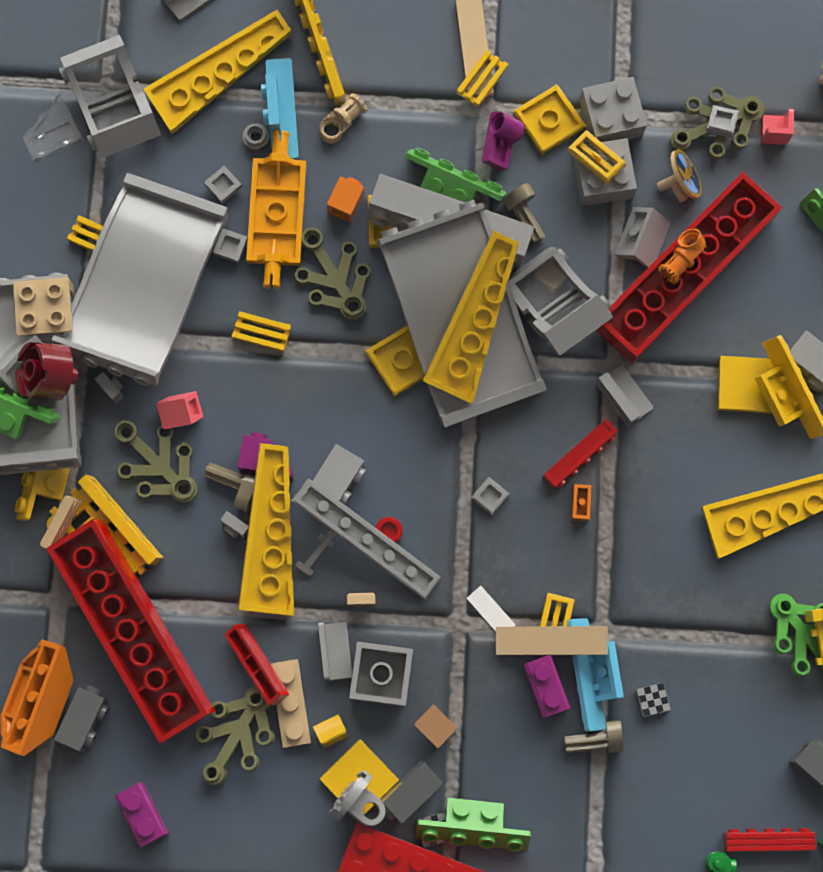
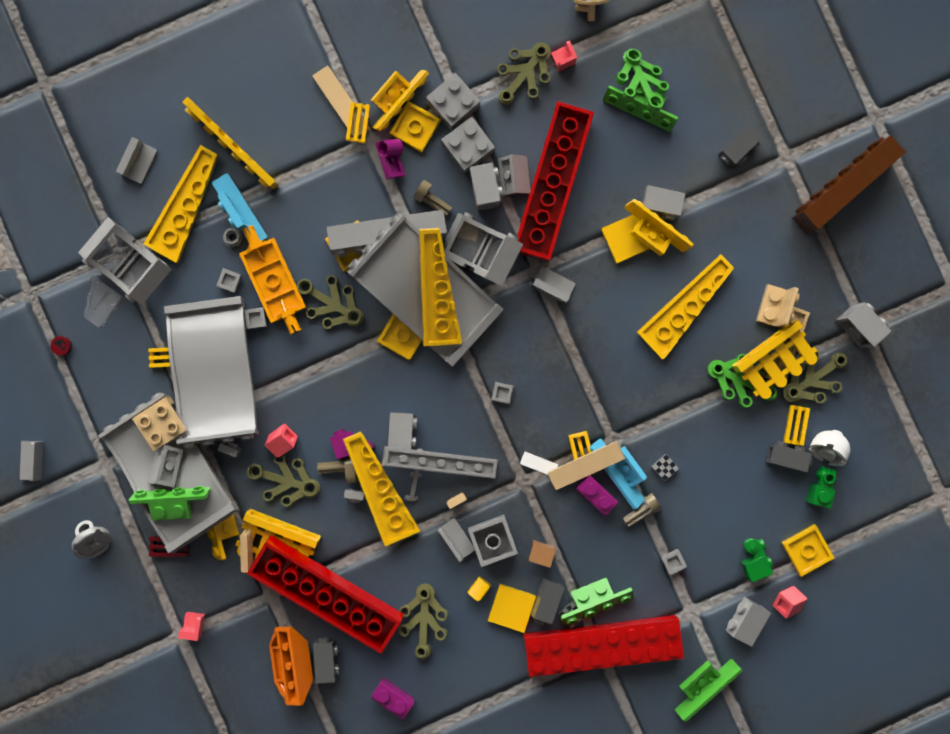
camera: 25 degrees left, 10 degrees up
dark red brick [15,342,78,400] -> none
red piece [224,624,290,706] -> none
yellow tile [232,311,291,353] -> none
tan plate [271,659,311,748] -> none
tan connector [320,93,368,144] -> none
orange brick [326,176,365,223] -> none
light grey tile [329,770,385,826] -> none
red tile [375,517,403,543] -> none
bright green bracket [405,148,506,202] -> none
red piece [542,419,617,489] -> none
yellow tile [568,130,626,185] -> none
orange piece [571,484,591,522] -> none
shield [657,149,702,202] -> none
orange connector [658,229,706,284] -> none
light grey tile [706,105,739,138] -> none
red piece [723,828,816,851] -> none
none -> yellow bracket [371,70,429,131]
none -> light grey brick [470,162,503,212]
none -> light grey plate [660,549,687,575]

